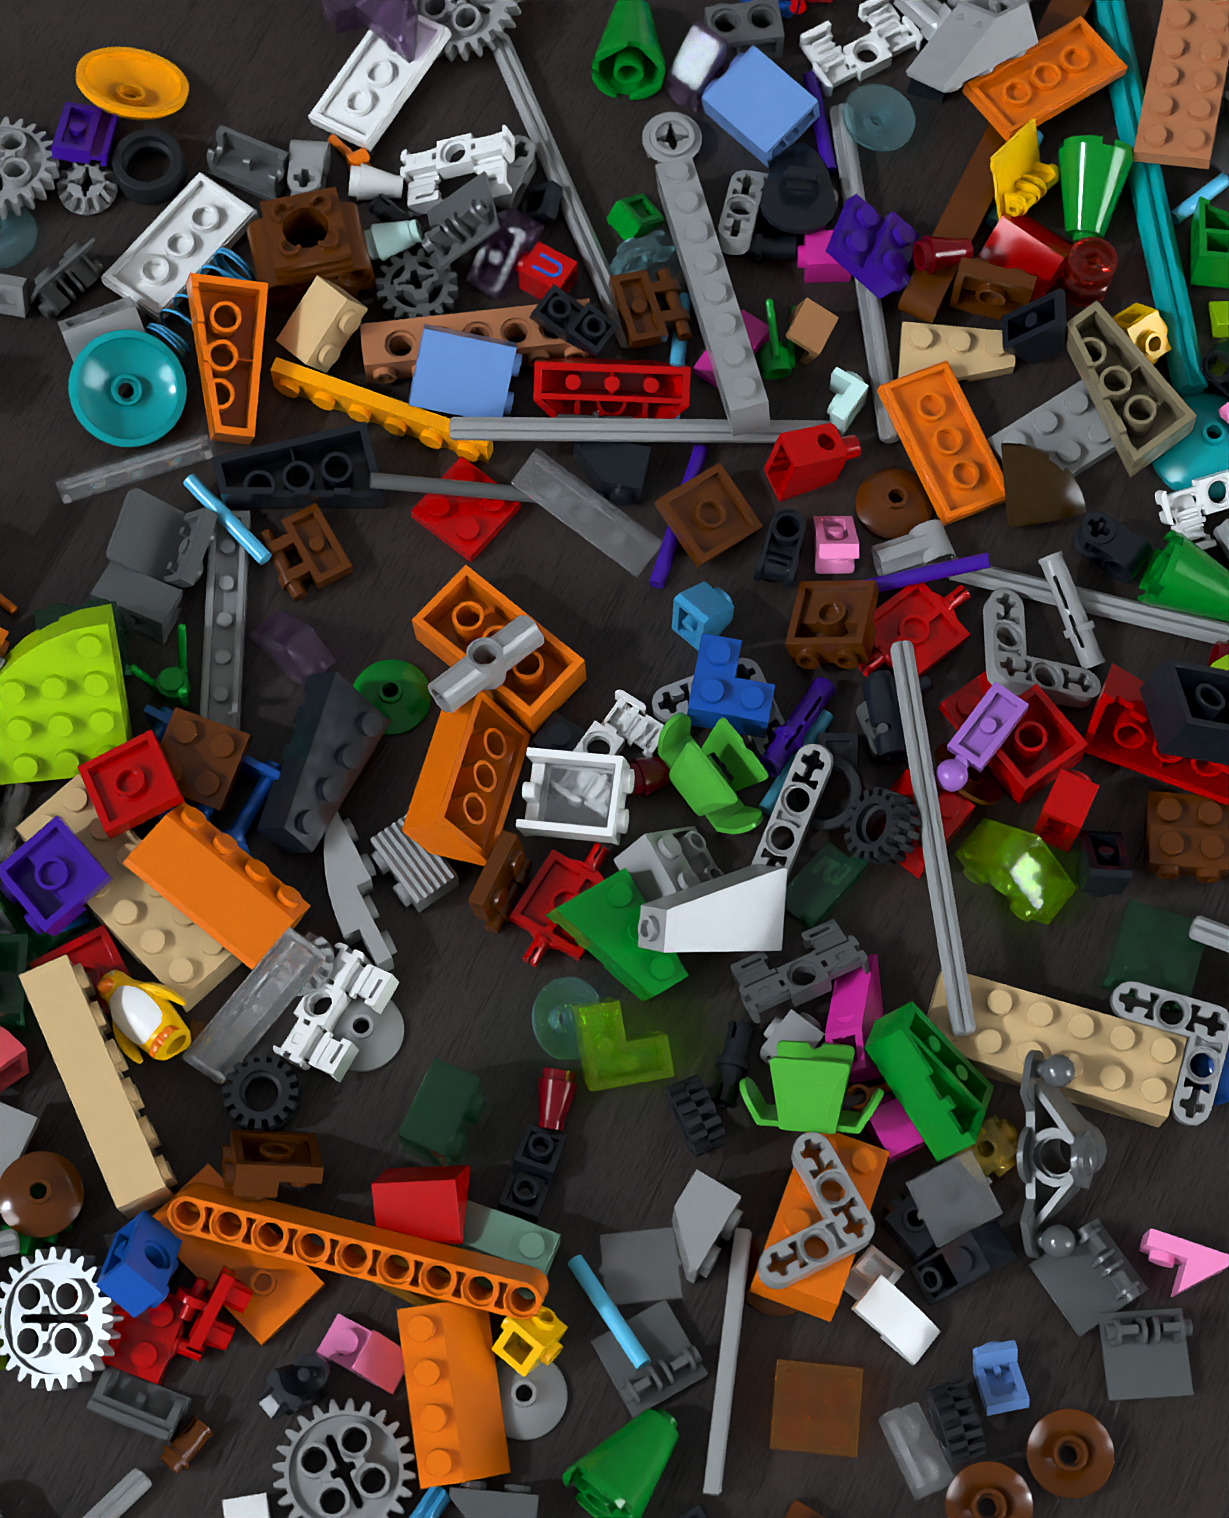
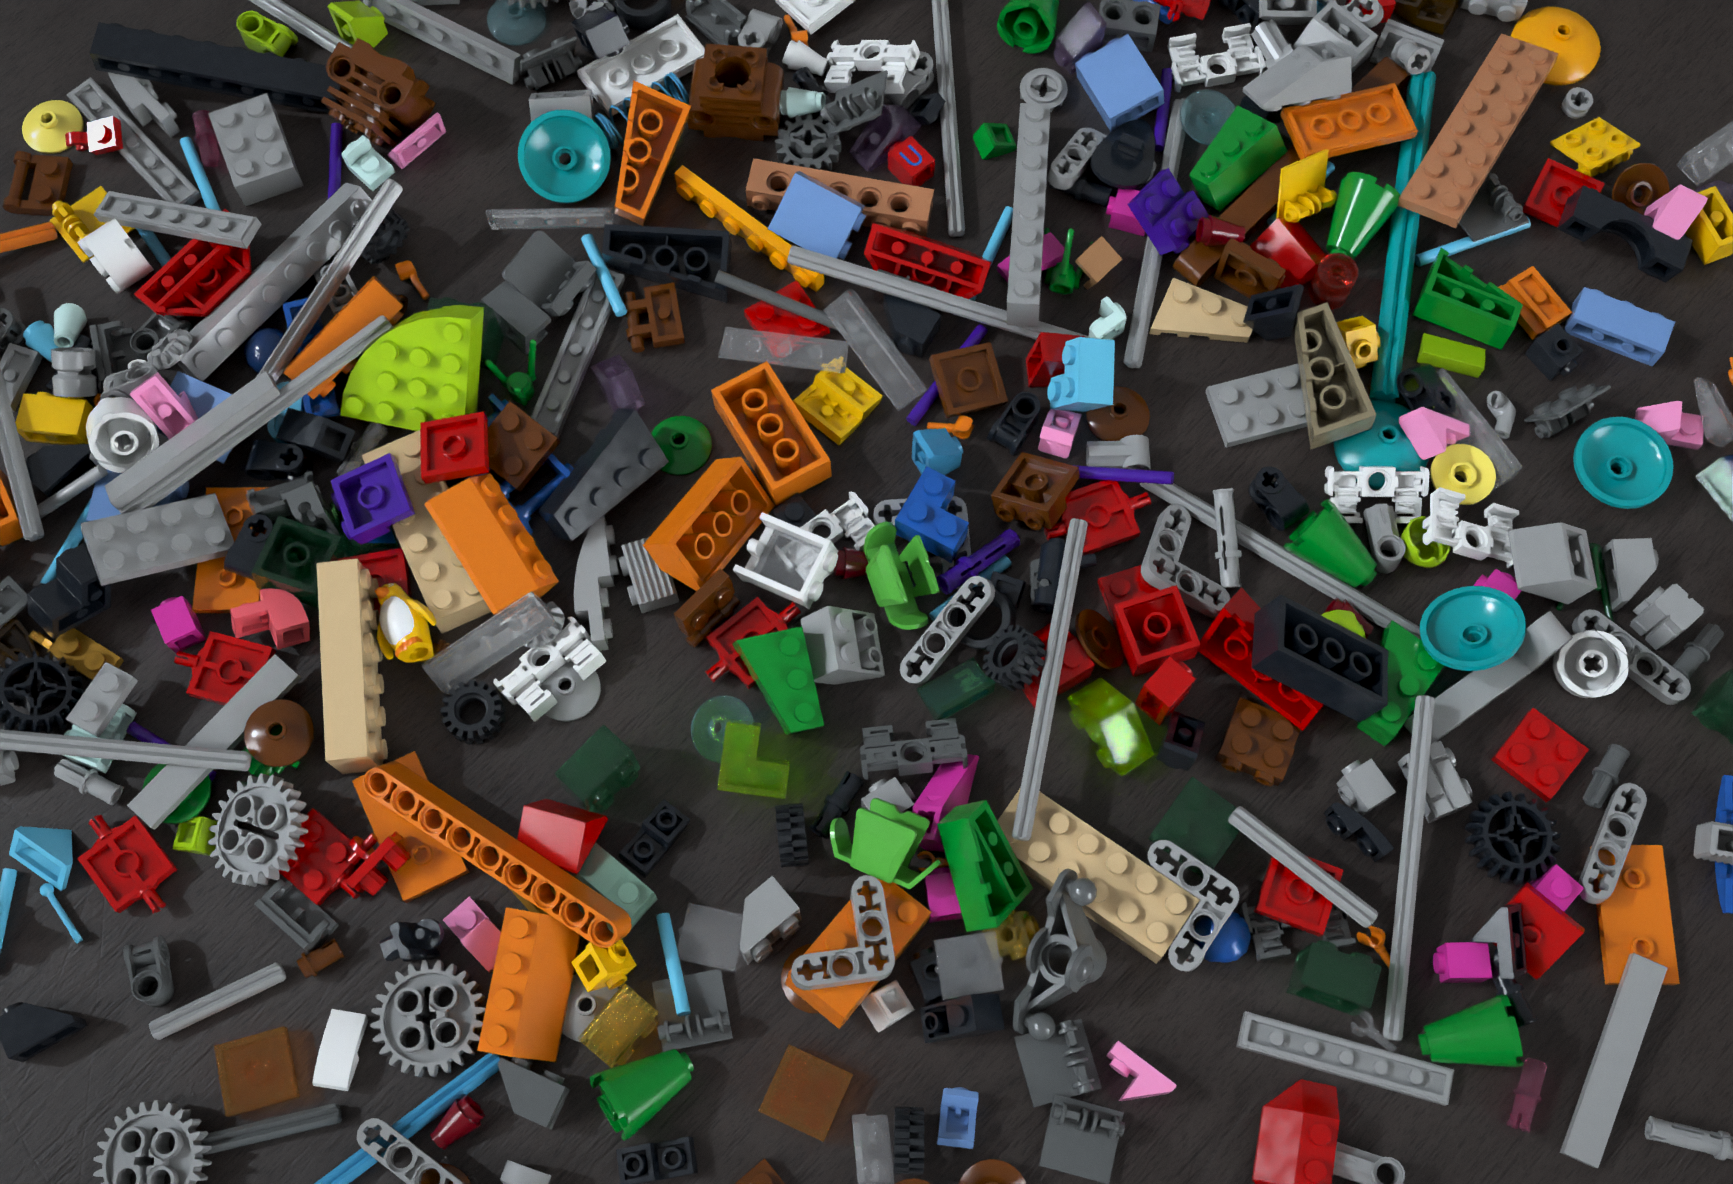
camera: 20 degrees right, 0 degrees up
blue brick [96,1210,182,1318] -> none
reddish brown plate [221,1129,324,1201] -> none
tan brick [276,276,368,373] -> none
light grey piece [428,615,544,713] -> none
black slope [529,284,619,356] -> none
dark red cone [537,1068,579,1131] -> none
reddish brown plate [608,268,692,349] -> none
clear light blue plate [609,230,675,275] -> none
slope [638,864,787,952] -> none
light grey tile [703,1228,752,1496] -> none
white slope [851,1274,941,1365] -> none
orange plate [877,360,1006,526] -> none
medium lavender plate [935,681,1029,792] -> none
dark brown brick [1001,443,1086,527] -> none
none -> brick [571,6,630,59]
none -> clear yellow brick [577,983,659,1068]
none -> clear slope [718,327,849,373]
none -> yellow slope [793,359,883,445]
none -> orange hand [927,415,974,439]
none -> medium azure brick [1047,337,1115,412]
none -> green wedge [1189,105,1287,211]

